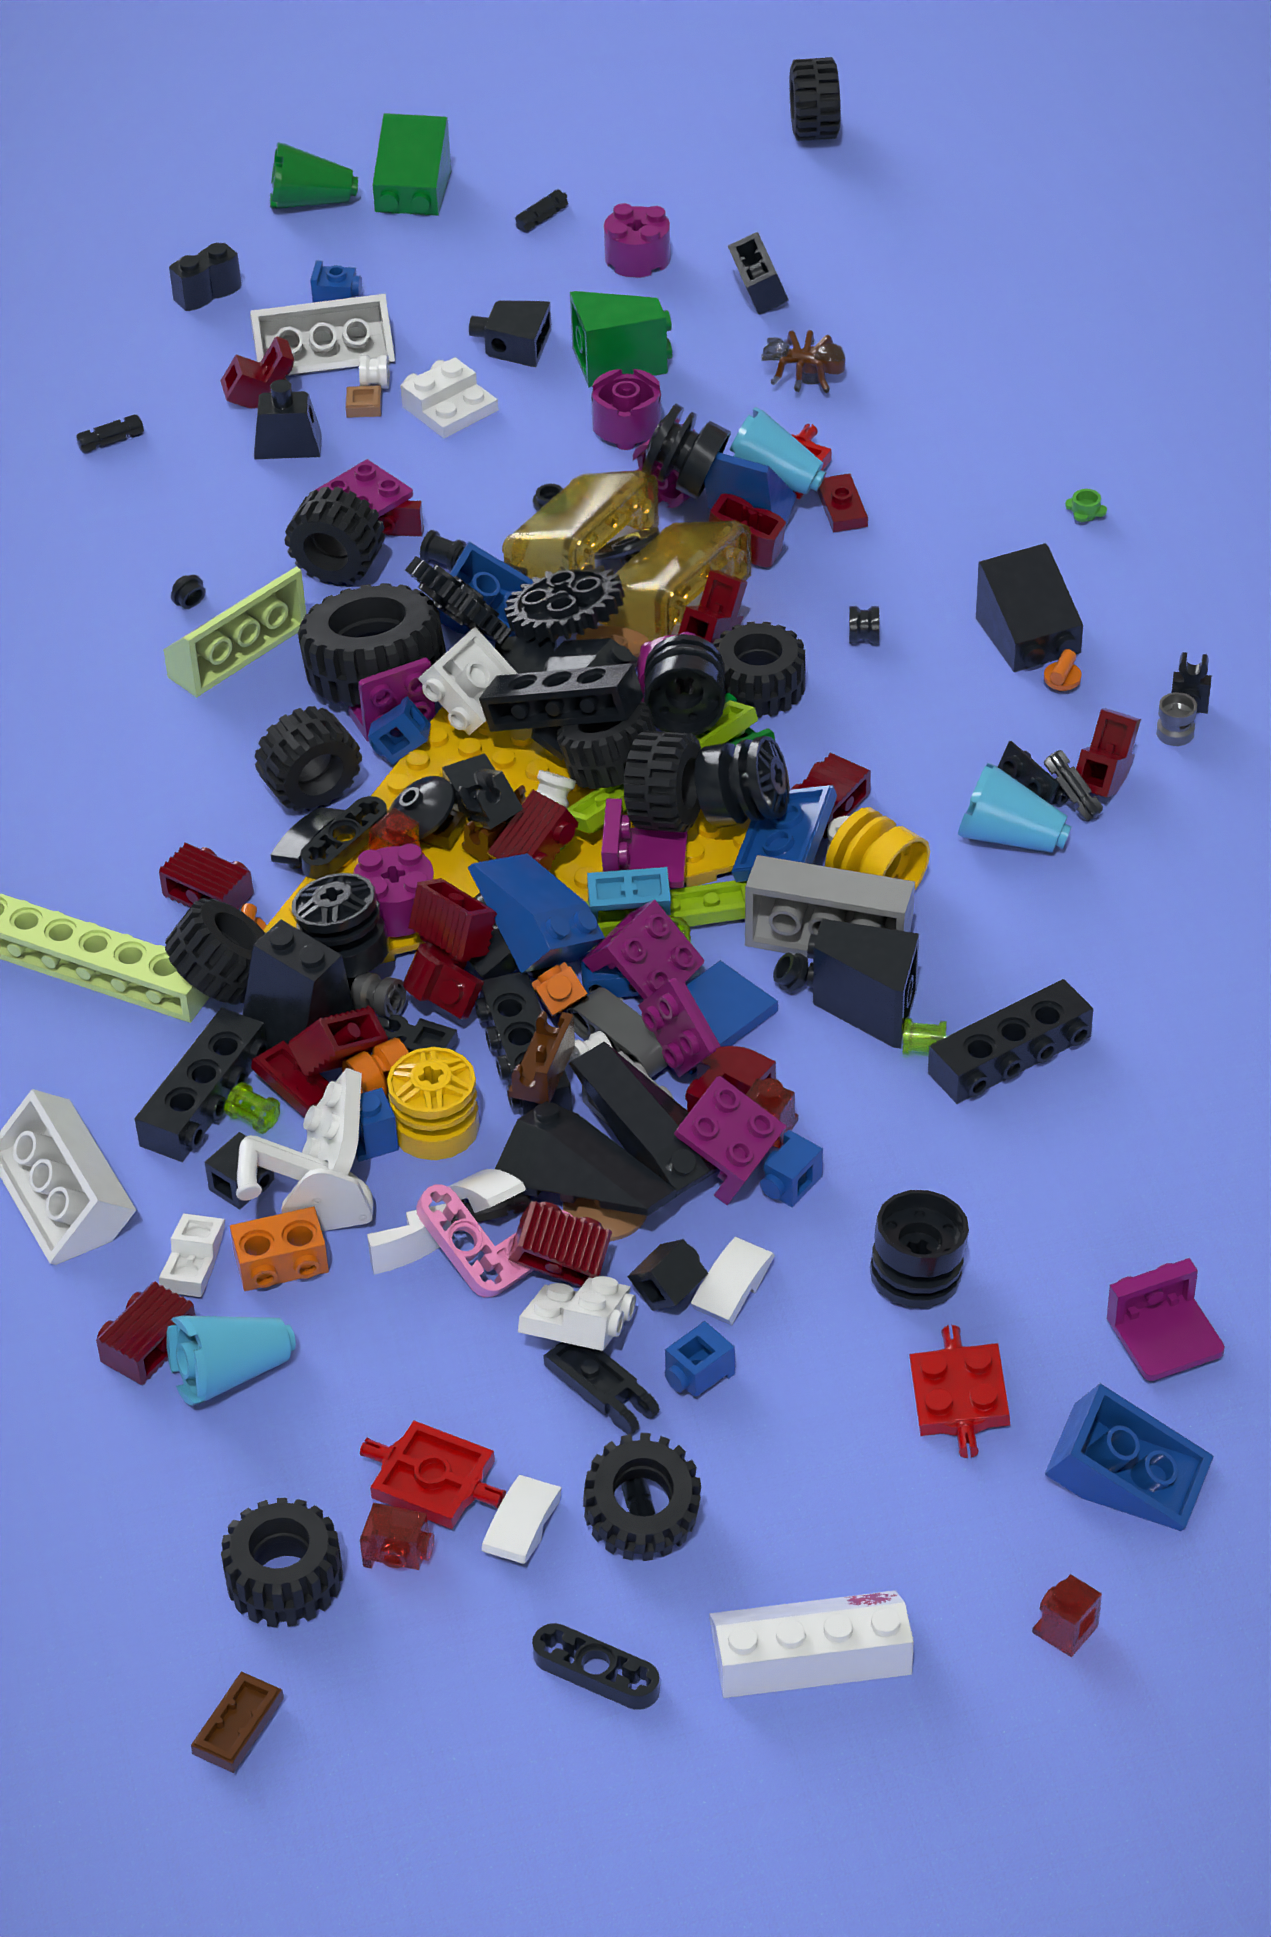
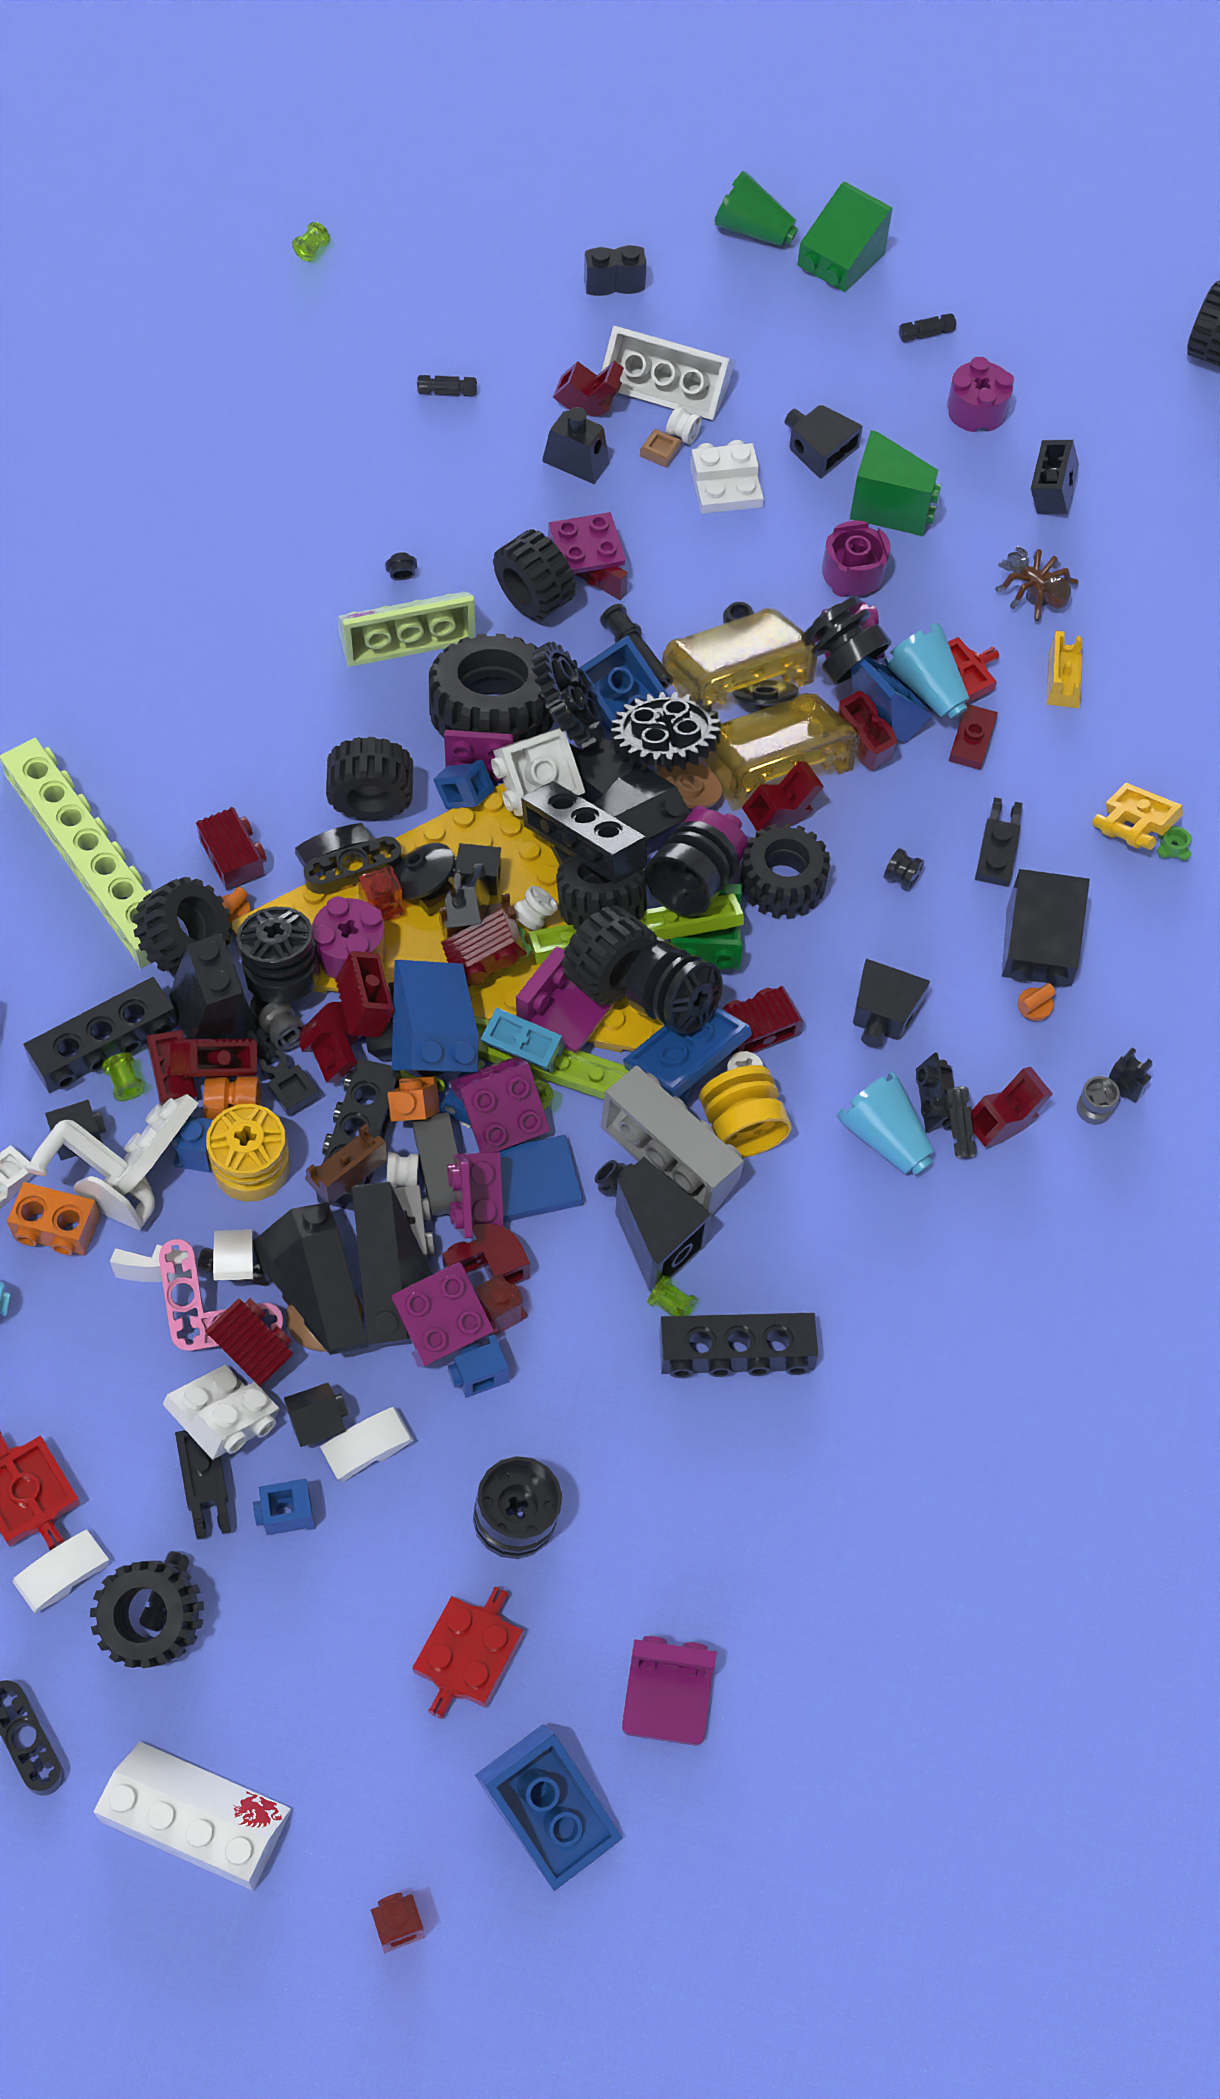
camera: 25 degrees right, 15 degrees up
blue brick [310,260,362,303] -> none
none -> black torso [853,958,930,1048]
none -> black hinge [974,797,1023,887]
none -> yellow hinge [1046,631,1083,708]
none -> yellow plate [1092,783,1183,850]

